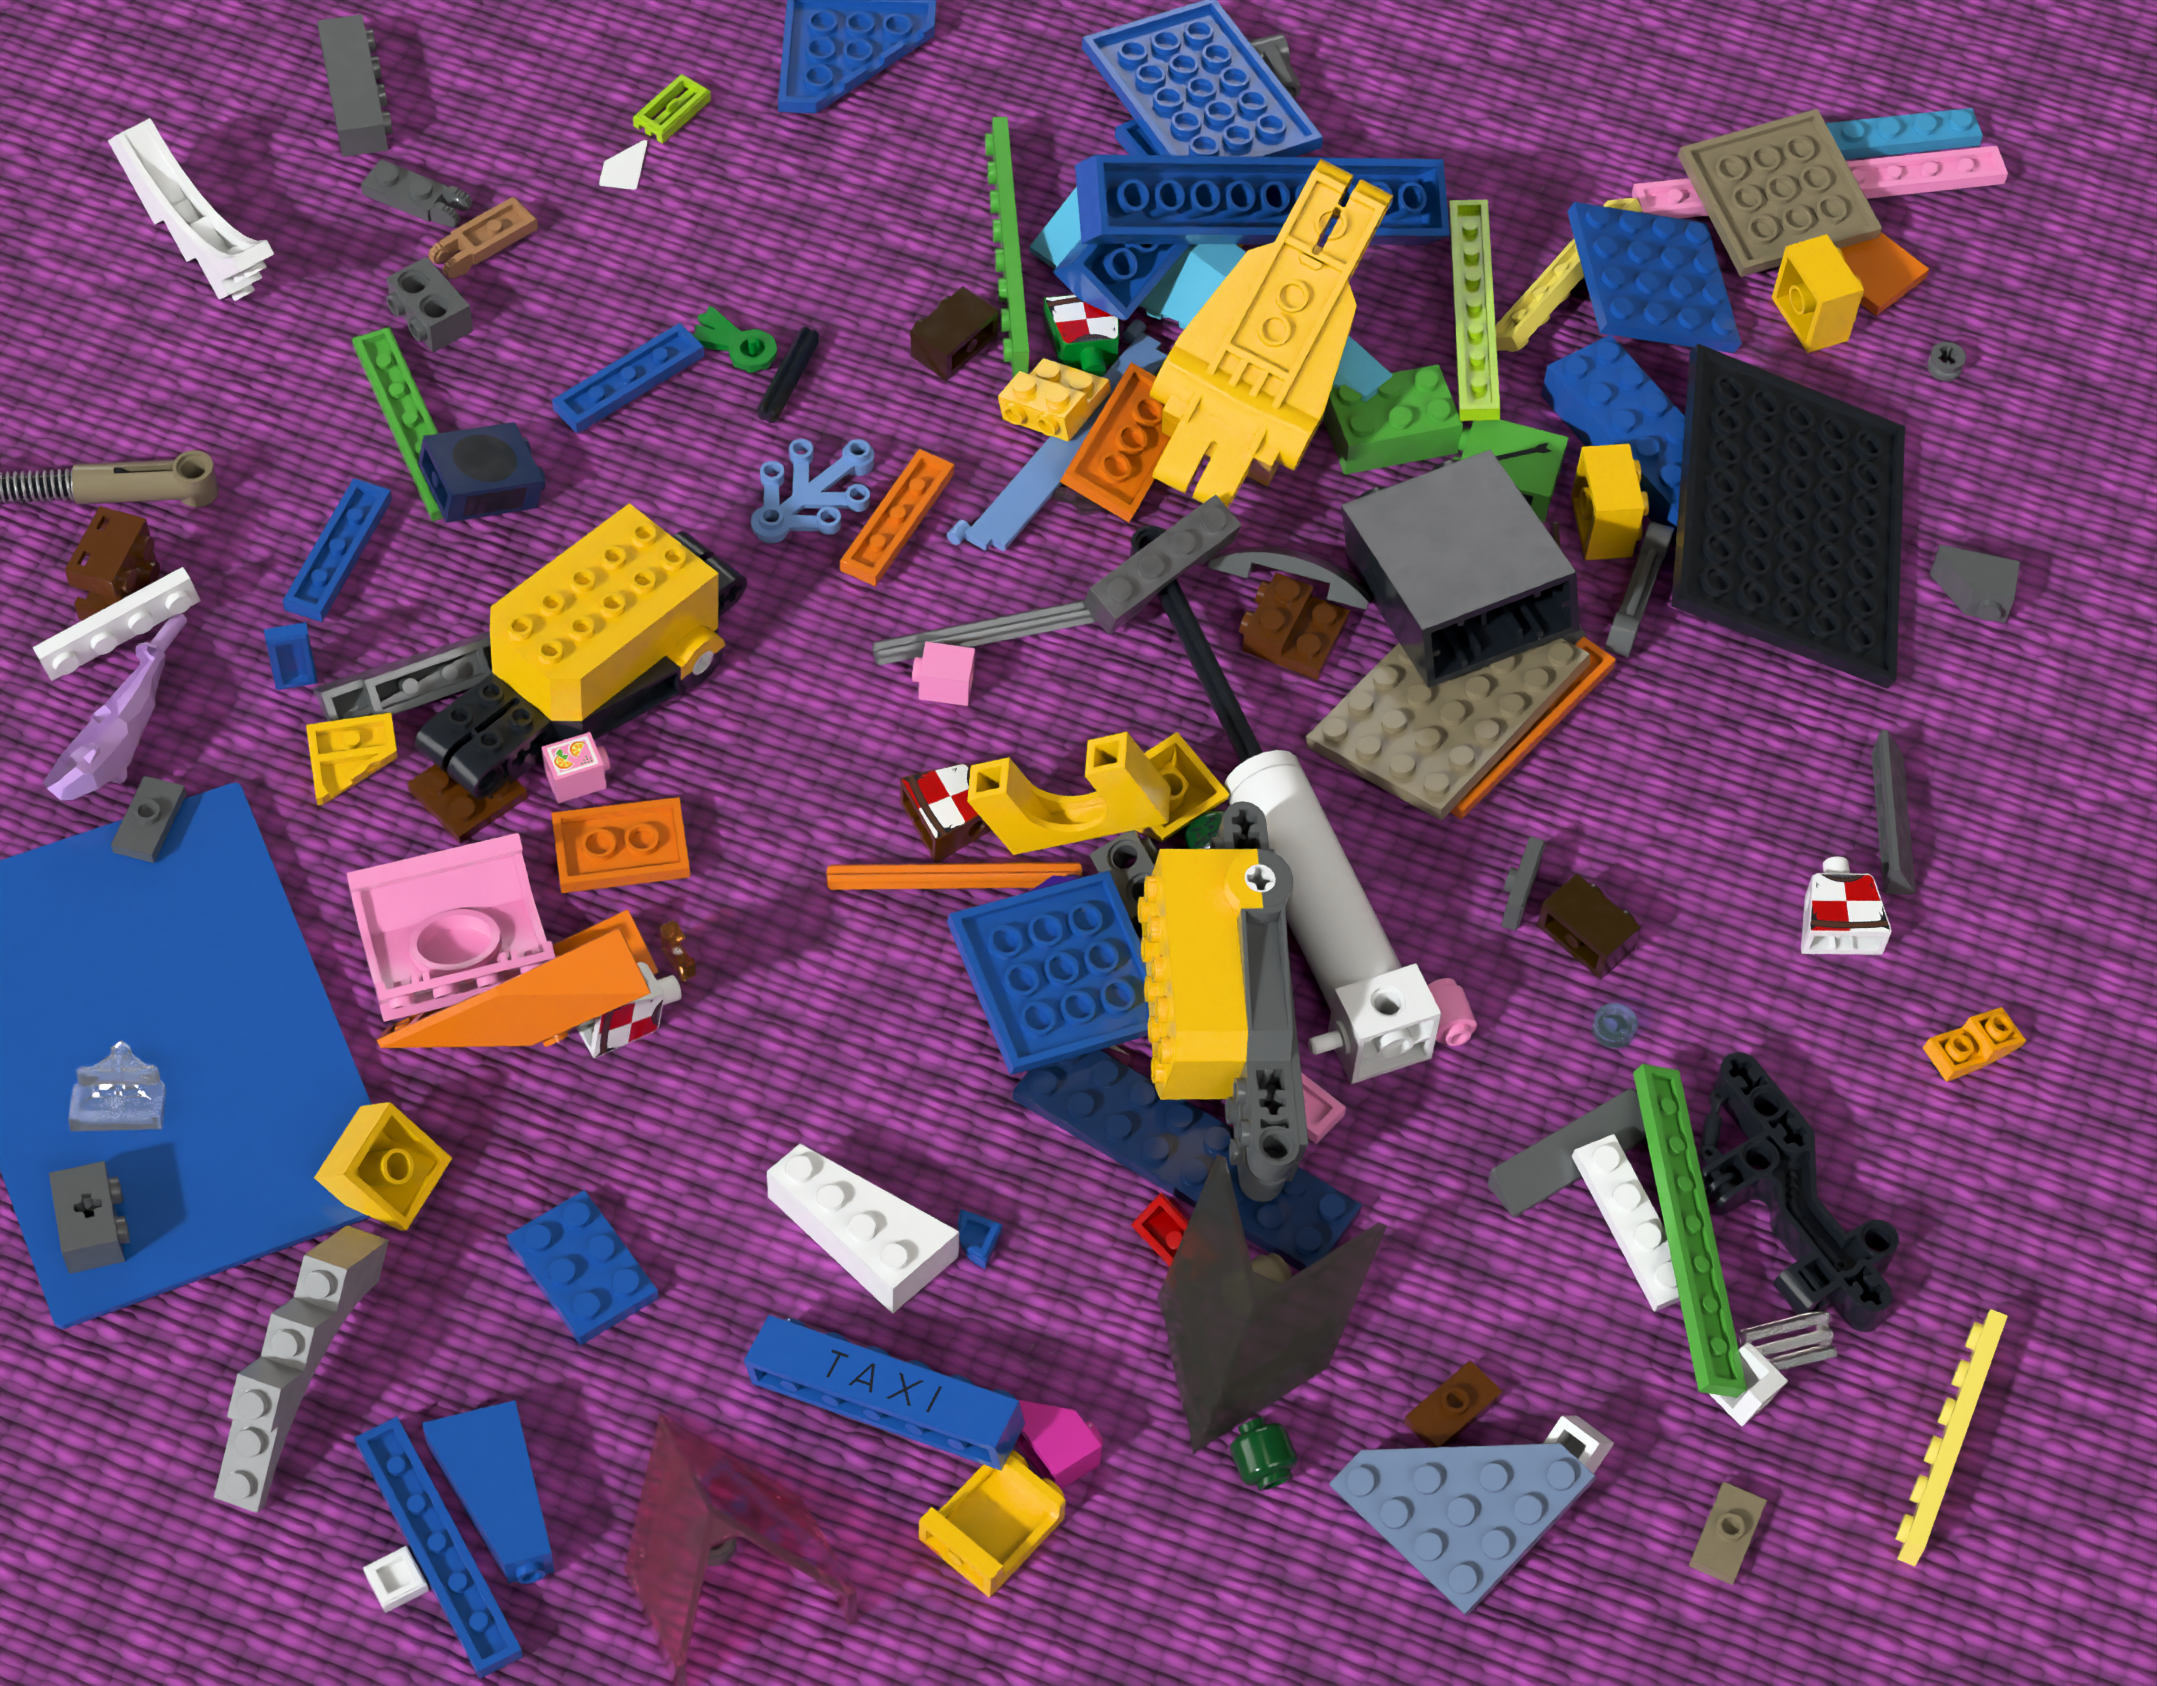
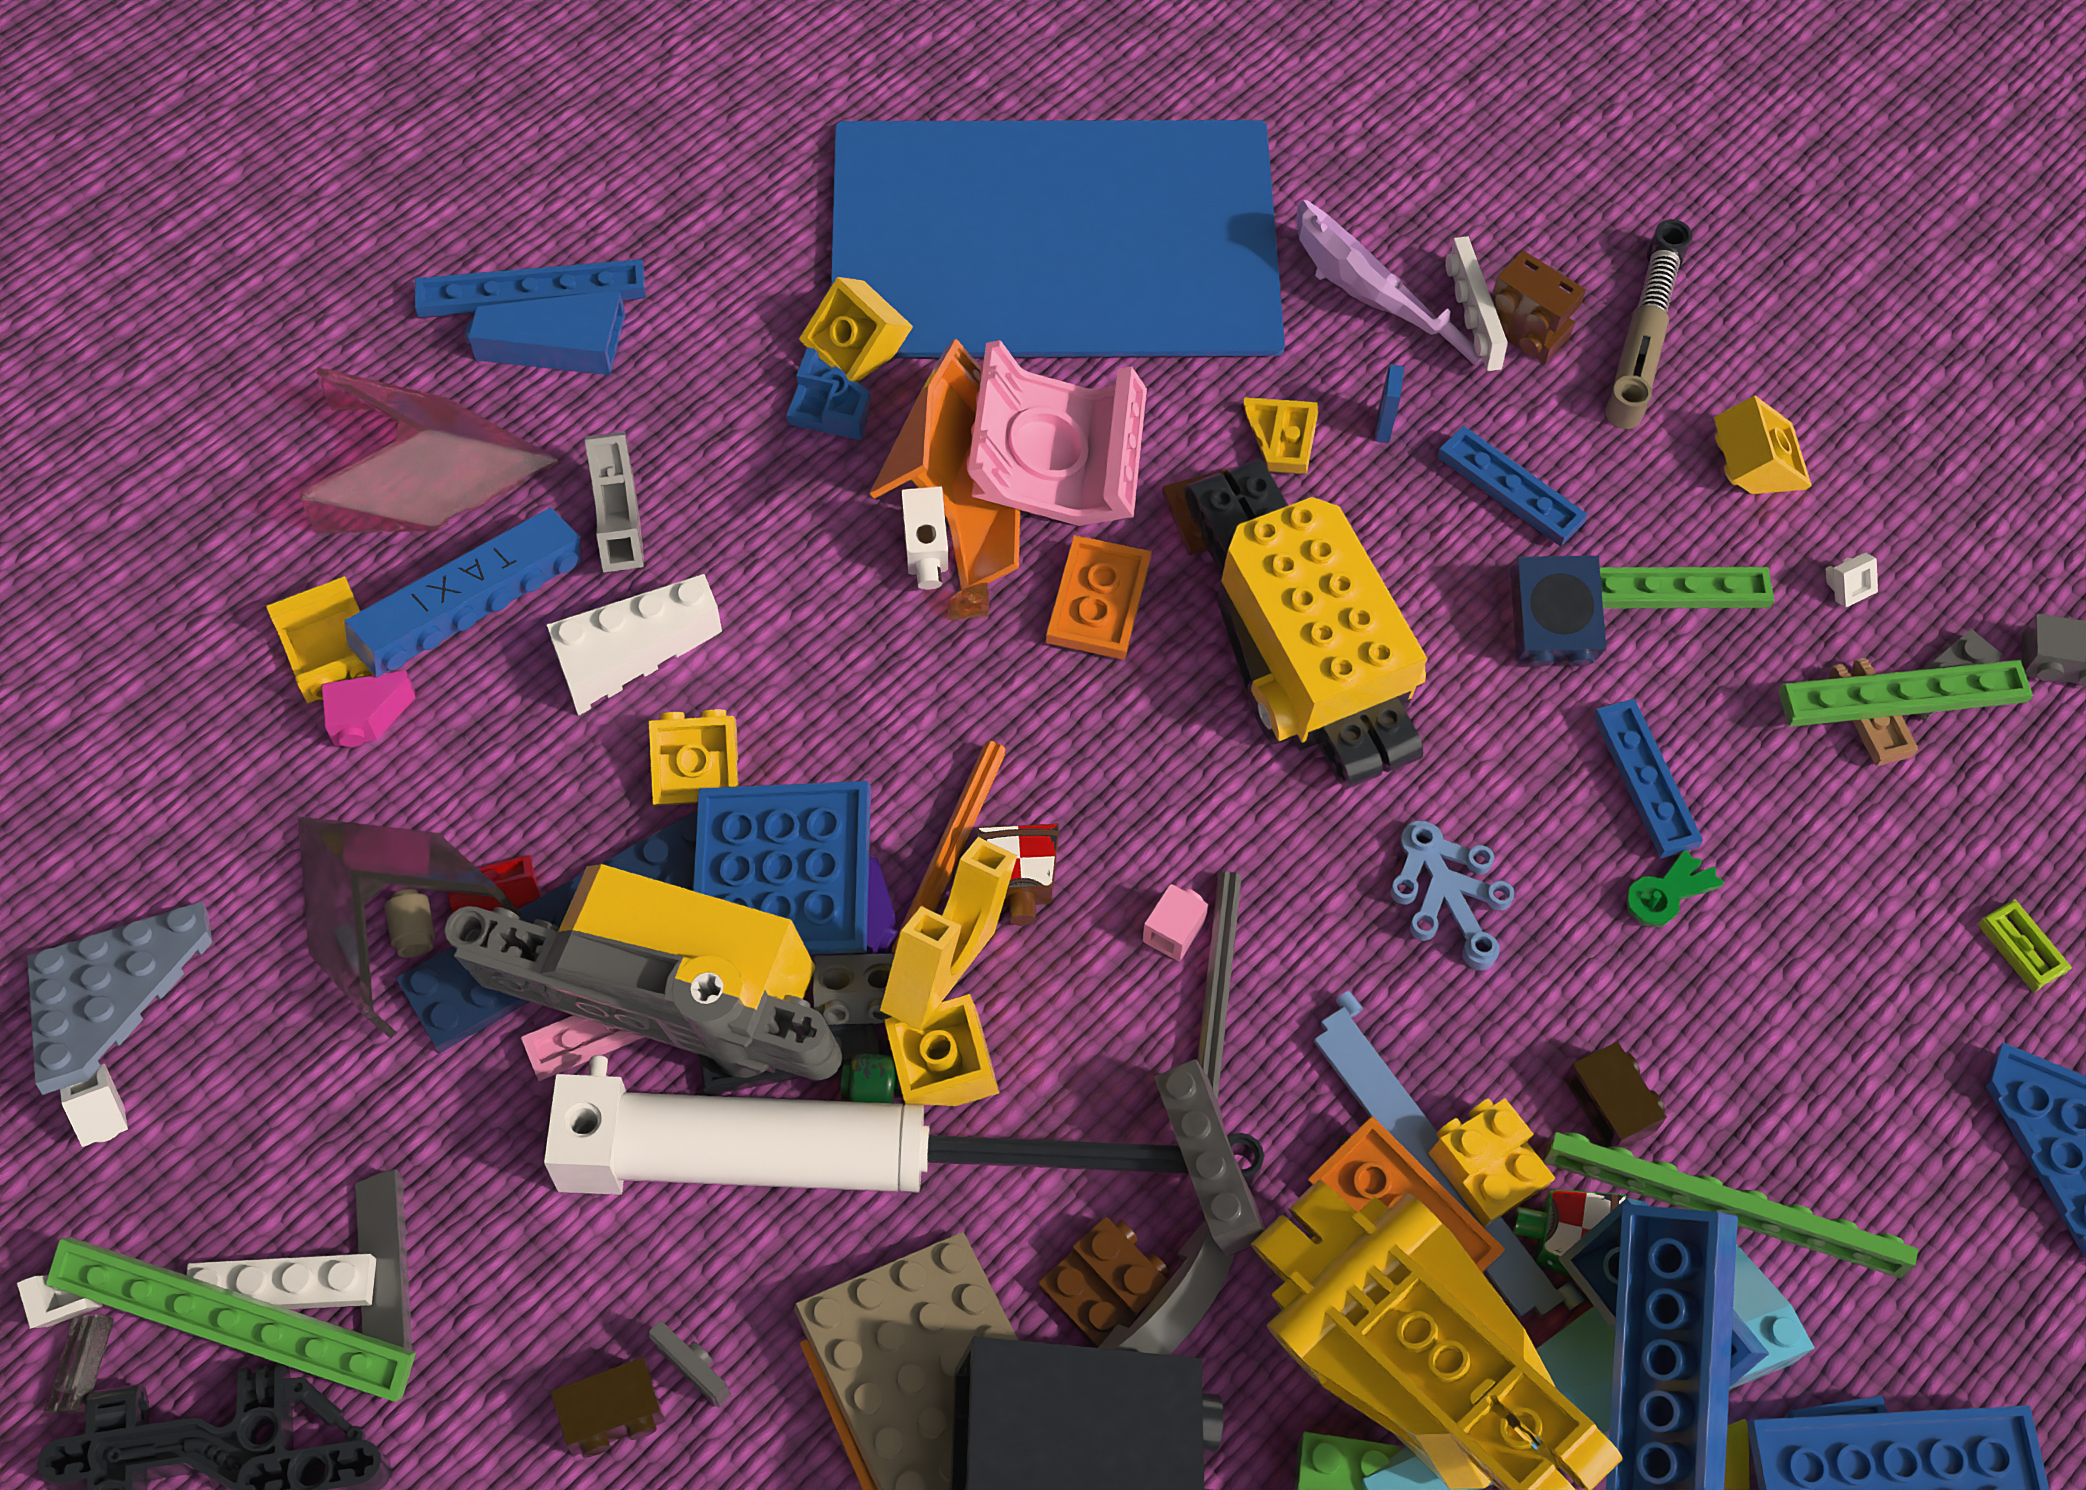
camera: 115 degrees right, 5 degrees up
dark grey brick [49,1161,130,1274] -> none
clear slope [68,1040,166,1131] -> none
white arch [108,118,274,301] -> none
dark grey plate [111,776,187,863] -> none
light grey arch [214,1226,389,1513] -> none
dark grey wedge [312,631,492,721] -> none
white tile [363,1546,429,1613] -> none
dark grey brick [386,257,473,353] -> none
blue plate [507,1190,659,1346] -> none
bright pink brick [541,732,611,804] -> none
white sticker [599,140,648,190] -> none
black axle [757,327,819,423] -> none
orange plate [840,449,954,587] -> none
blue tile [957,1209,1003,1269] -> none
dark green head [1230,1417,1298,1491] -> none
reddish brown plate [1404,1360,1503,1448] -> none
bright pink brick [1428,978,1477,1046] -> none
clear light blue tile [1592,1003,1638,1048] -> none
none -> light grey arch [585,431,644,573]
none -> yellow plate [649,709,738,806]
none -> blue slope [786,347,871,440]
none -> yellow slope [1714,395,1812,494]
none -> bright green tile [1778,660,2033,727]
none -> white tile [1826,552,1878,607]

